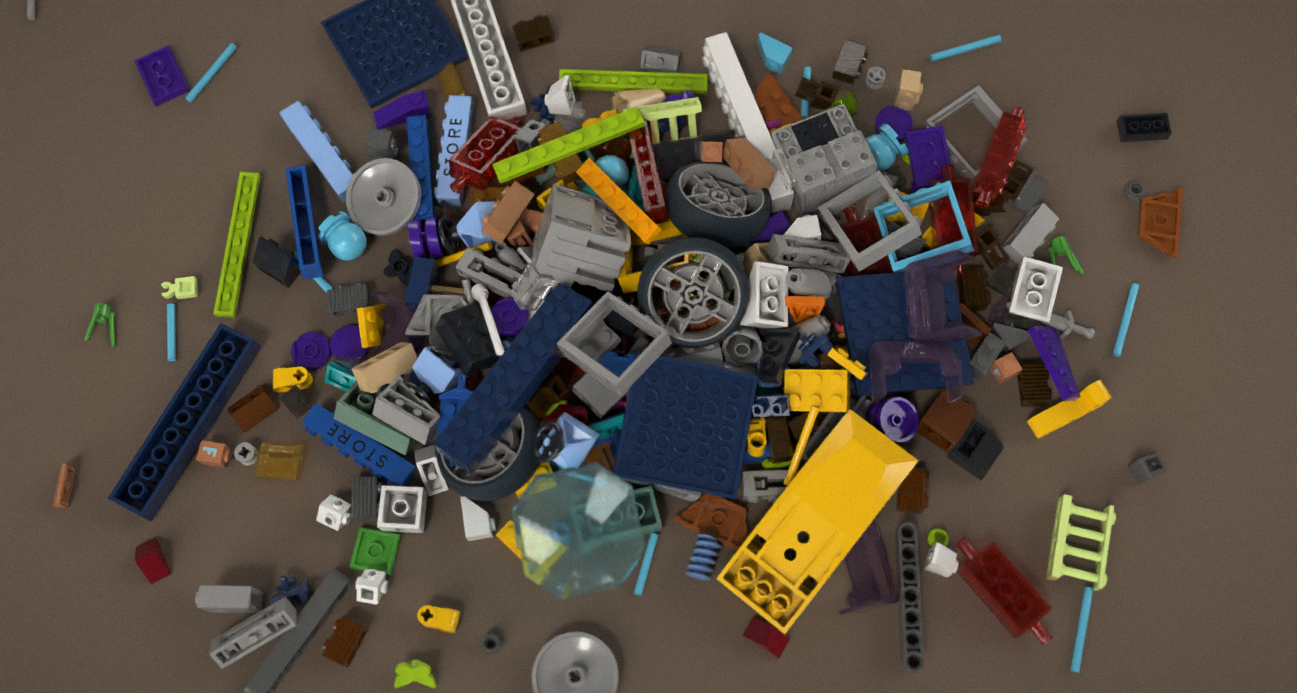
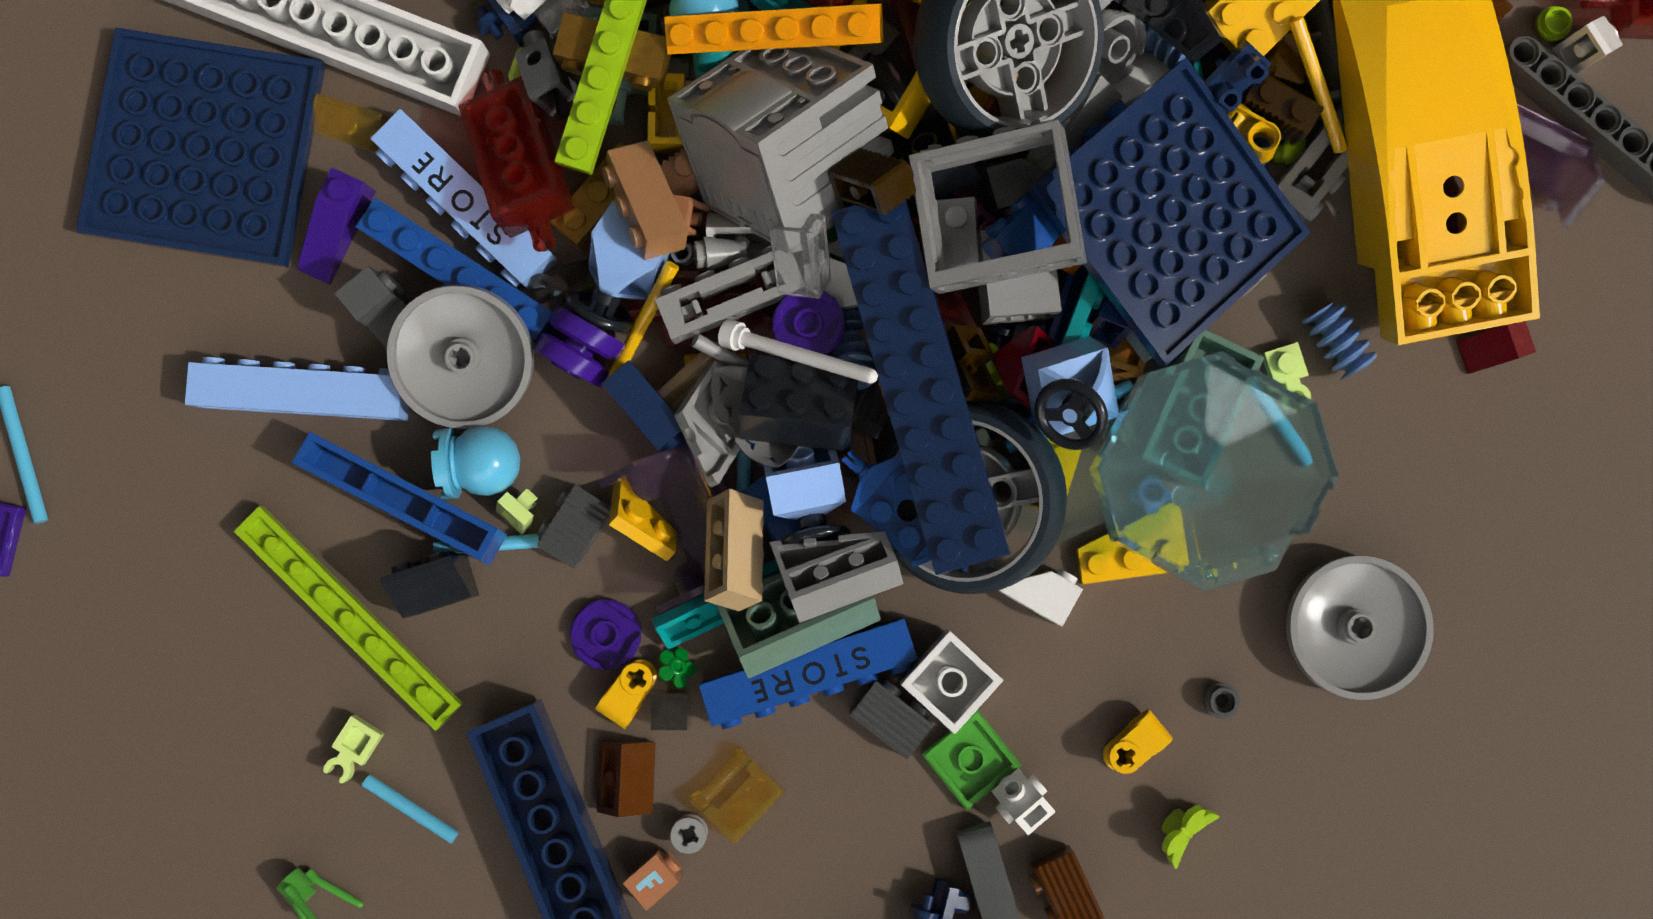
camera: 55 degrees left, 15 degrees up
white brick [316,495,351,531] -> none
dark purple tile [330,325,369,364] -> none
black animal [383,250,414,286] -> none
white slope [414,445,449,496] -> none
dark orange wing [673,494,747,551] -> none
none -> yellowish green tile [496,489,538,535]
none -> green plant [657,648,696,689]
none -> dark brown brick [827,147,917,215]
none -> yellowish green plate [1261,342,1311,409]

